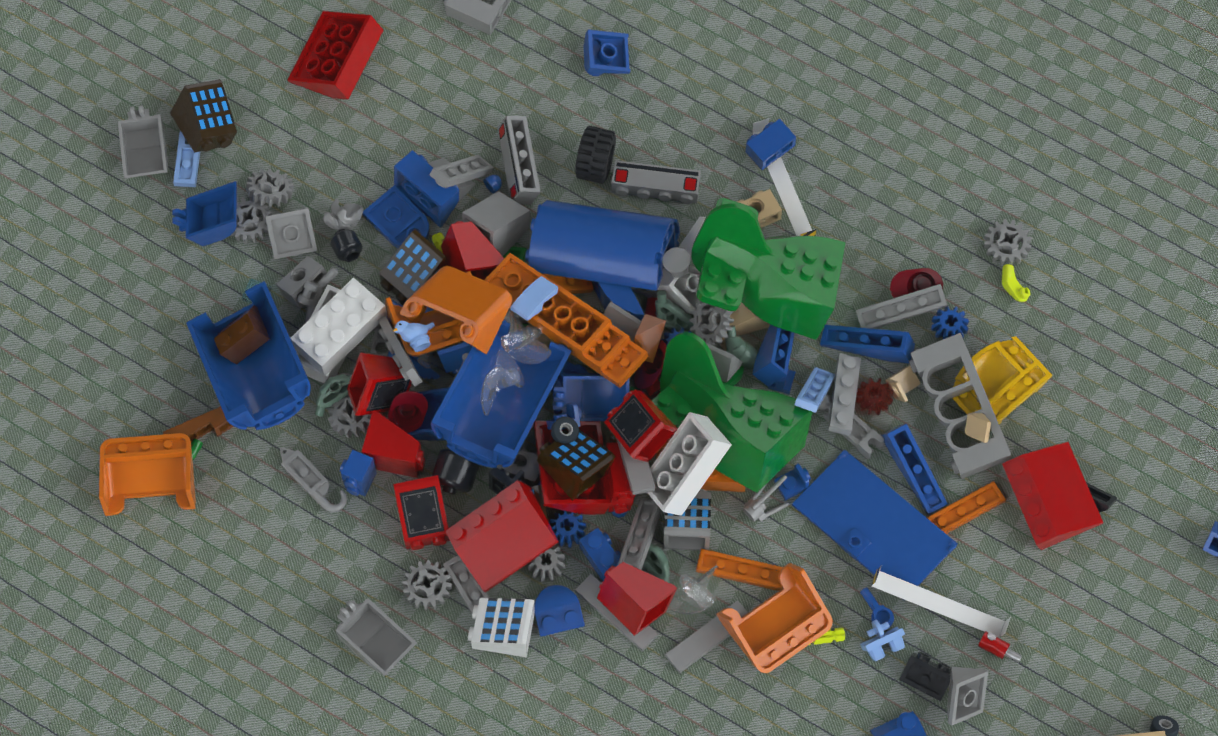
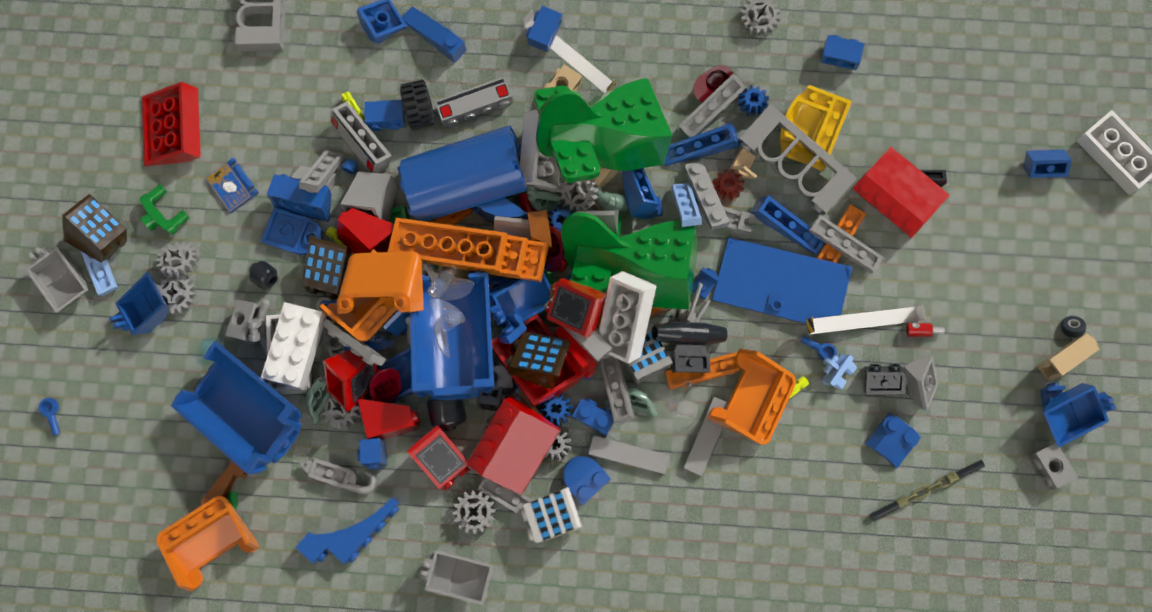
camera: 25 degrees left, 10 degrees up
reddish brown slope [214,305,270,364] -> none
light grey plate [265,208,317,260] -> none
light grey hair [323,199,363,231] -> none
light blue animal [393,320,435,352] -> none
light blue slope [510,276,558,321] -> none
black wheel [551,417,579,443] -> none
red slope [597,562,677,636] -> none
light grey piece [662,247,691,278] -> none
tan slope [965,413,991,443] -> none
neon yellow arm [1002,264,1030,302] -> none
none -> blue plate [38,398,61,436]
none -> green connector [139,183,190,235]
none -> piece [205,158,259,213]
none -> blue arch [295,497,401,564]
none -> neon yellow axle [341,92,365,123]
none -> blue brick [365,99,405,131]
none -> blue slope [401,6,467,64]
none -> black plate [651,321,728,373]
none -> light grey tile [809,215,883,274]
none -> blue brick [820,35,864,70]

